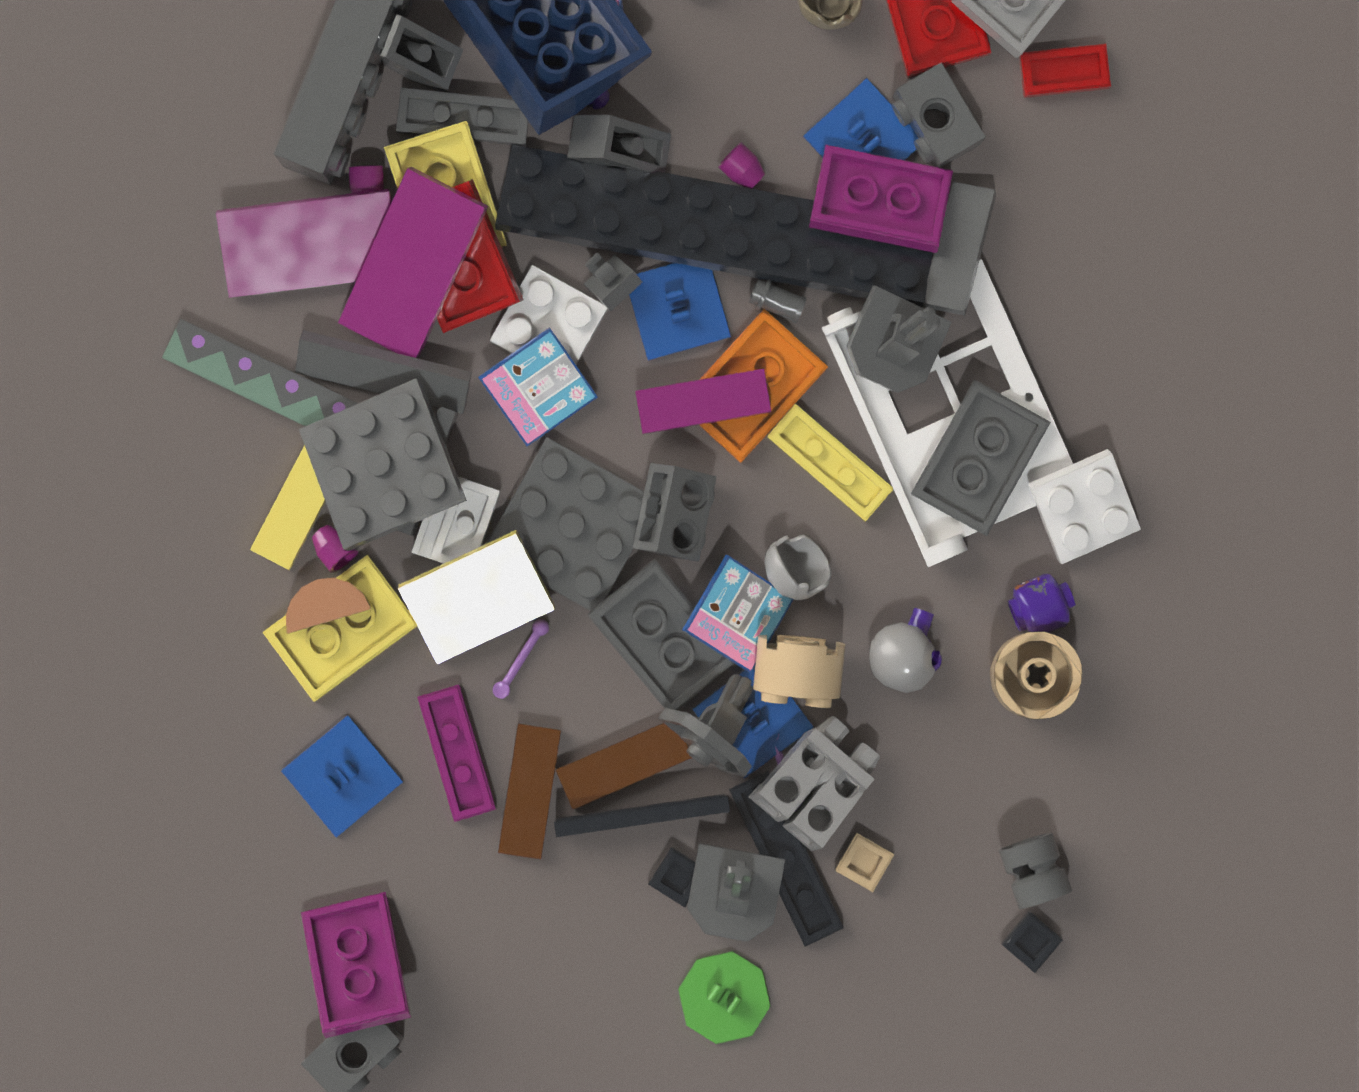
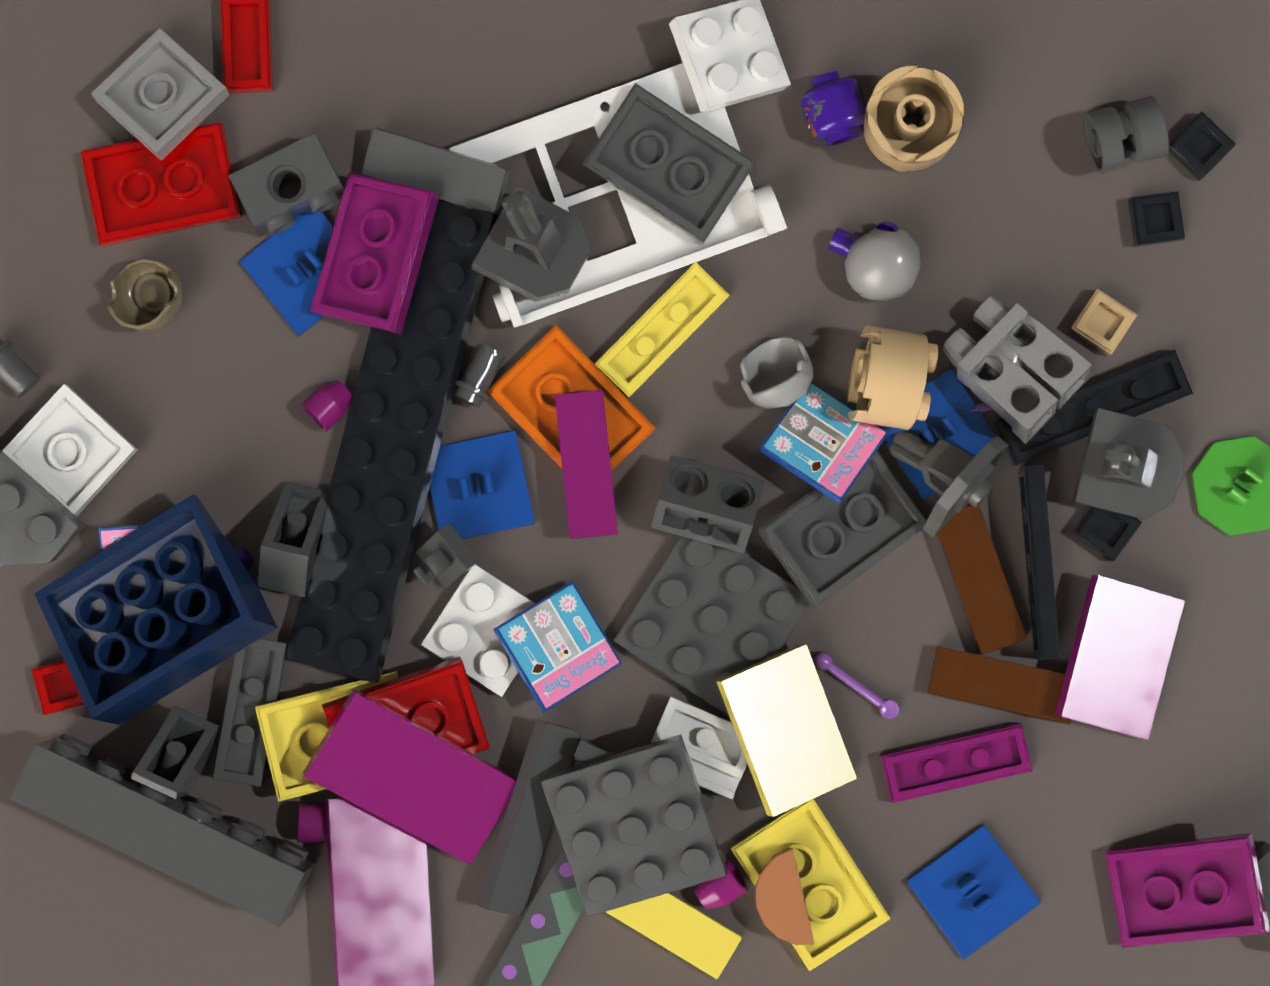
camera: 85 degrees left, 0 degrees up
none -> tile [1055,575,1185,740]
none -> black tile [1128,191,1185,247]

